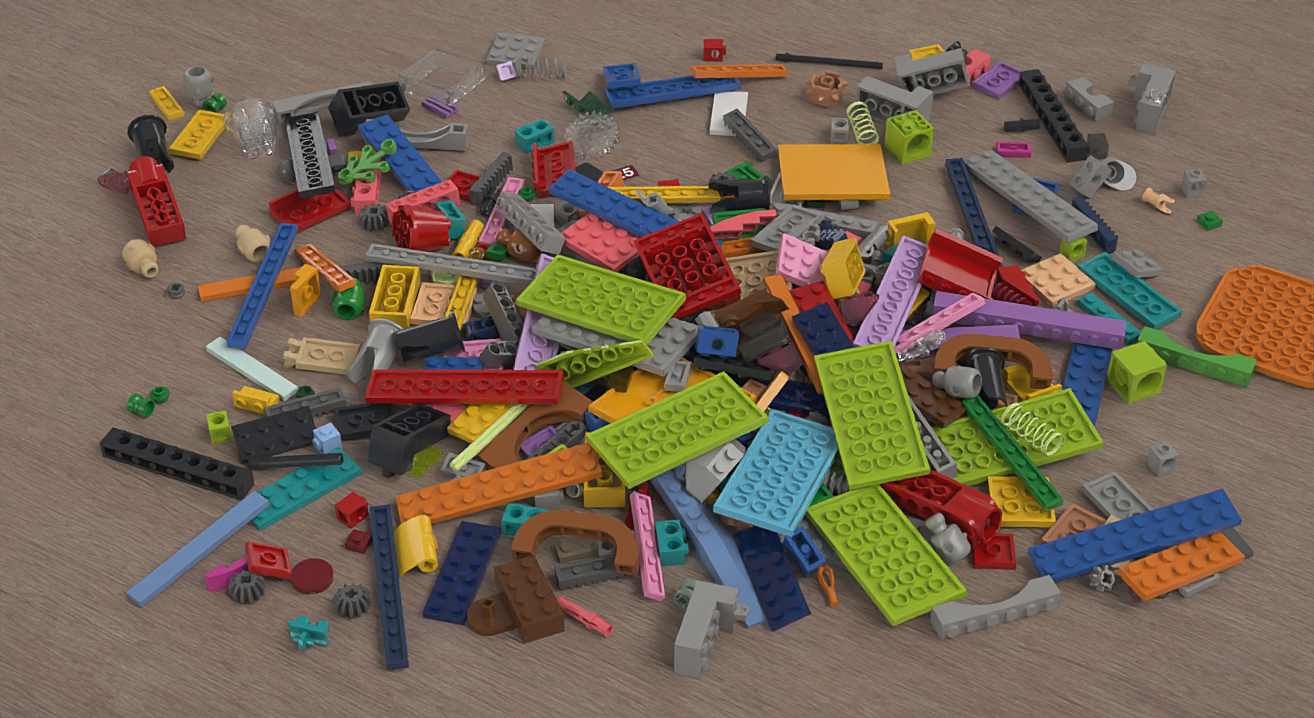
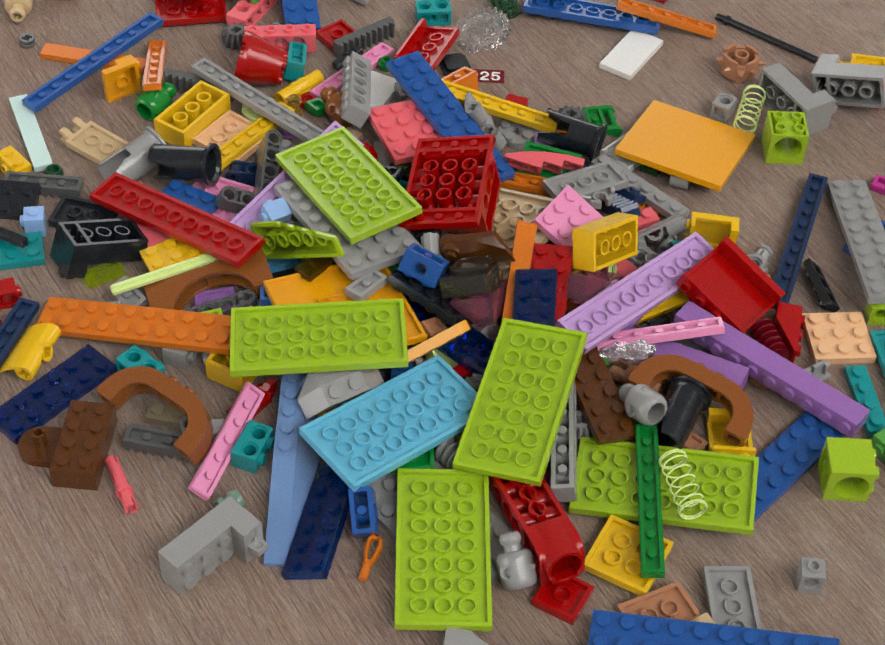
camera: 25 degrees right, 5 degrees up
tan piece [235,225,271,263] -> none
dark grey gear [723,109,777,162] -> none
none -> light blue brick [259,197,293,223]

